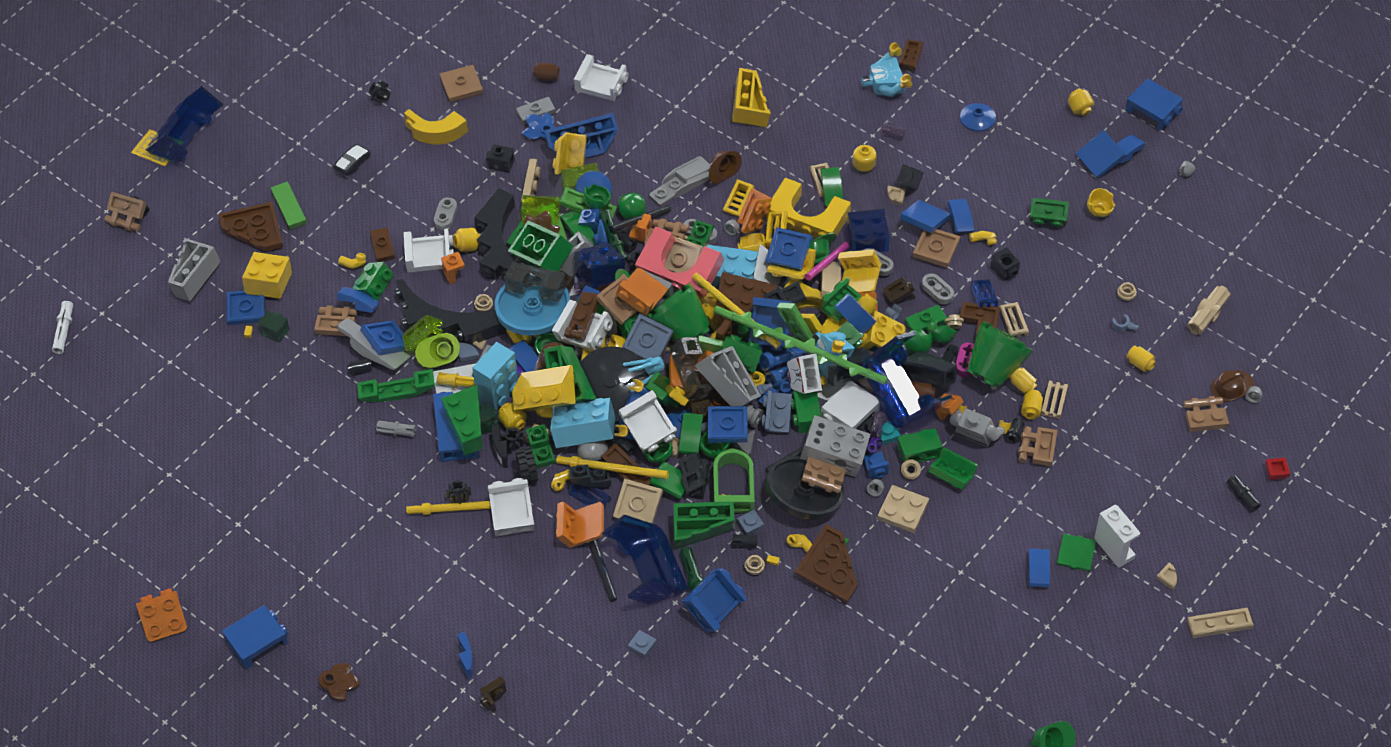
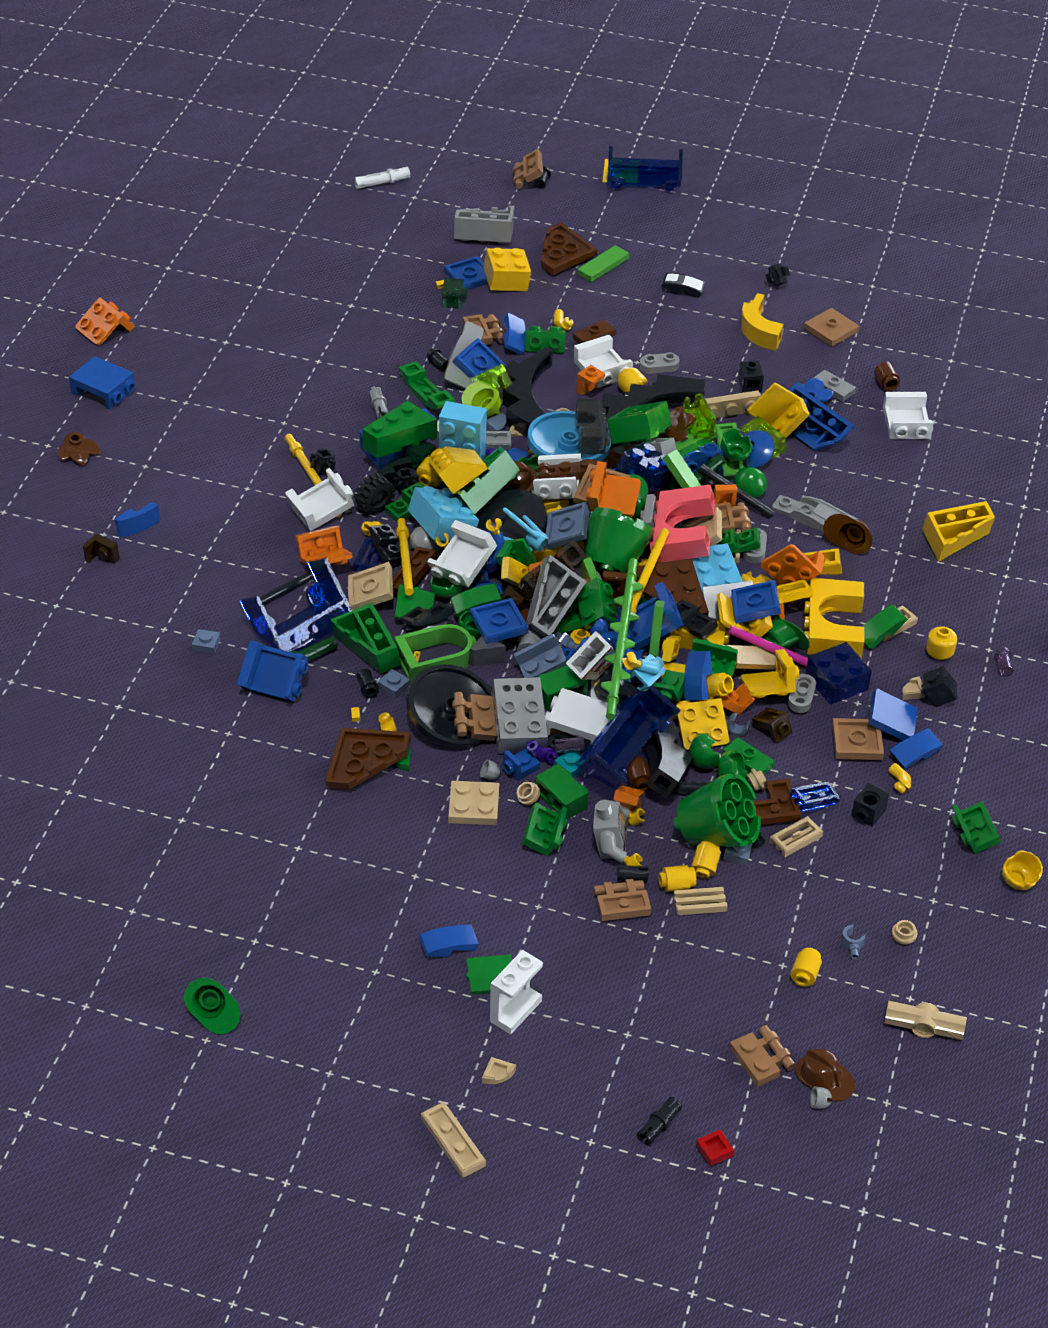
camera: 65 degrees right, 10 degrees down
tan plate [745,555,765,575] -> none
light grey plate [922,274,954,304] -> none
none -> tile [662,449,701,488]

